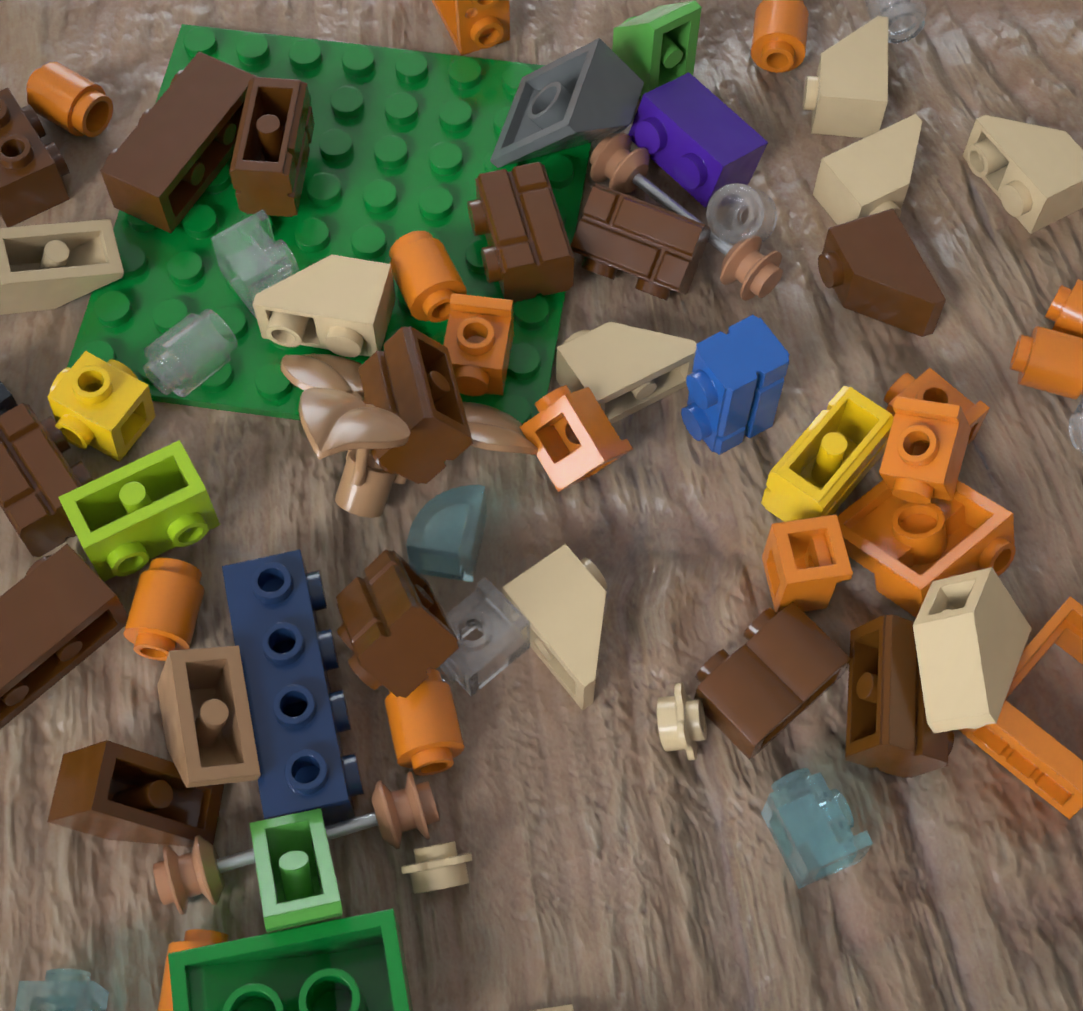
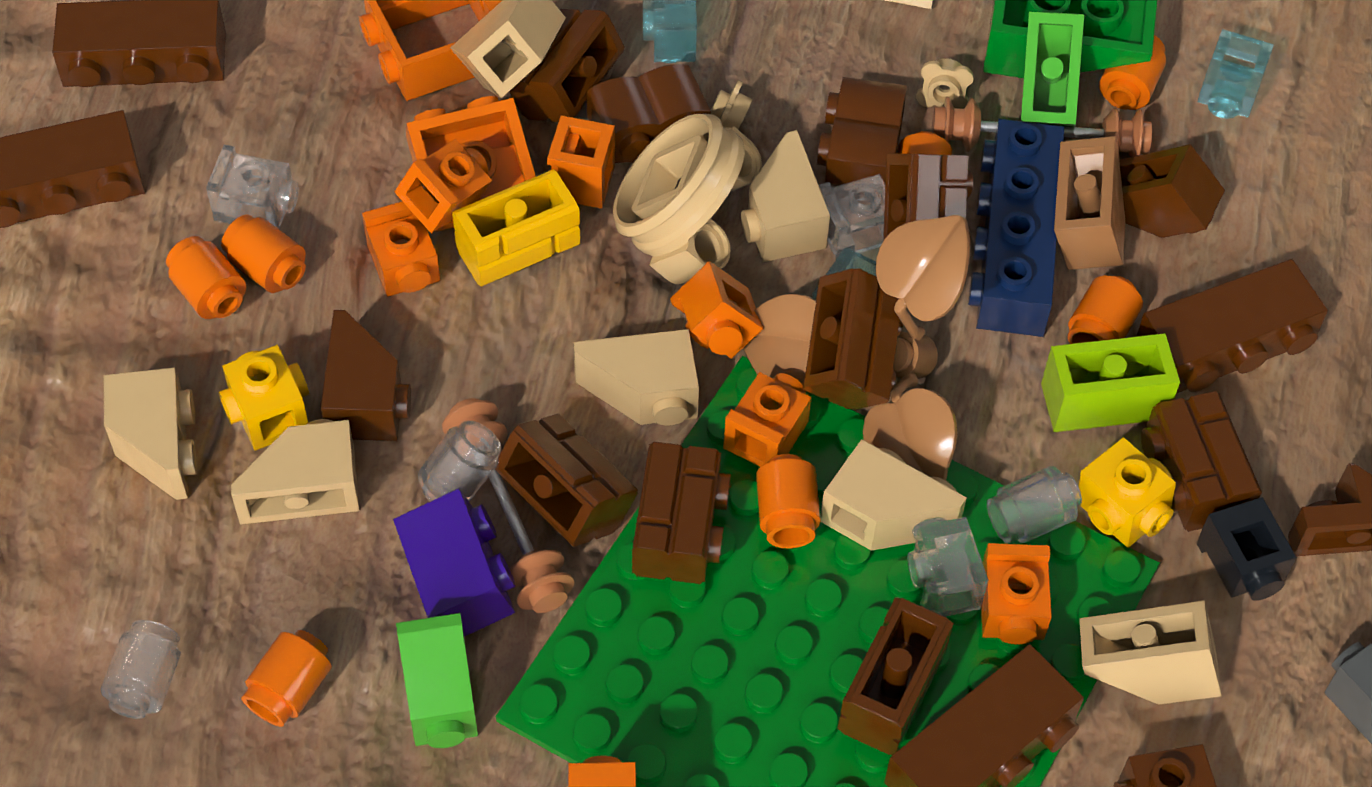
camera: 160 degrees left, 5 degrees down
dark grey slope [490,38,644,168] -> none
blue brick [681,315,790,455] -> none
tan slope [803,16,888,138] -> none
none -> yellow brick [218,345,309,451]
none -> tan piece [613,114,762,284]
none -> reddish brown brick [817,77,907,191]
none -> orange brick [980,543,1051,645]

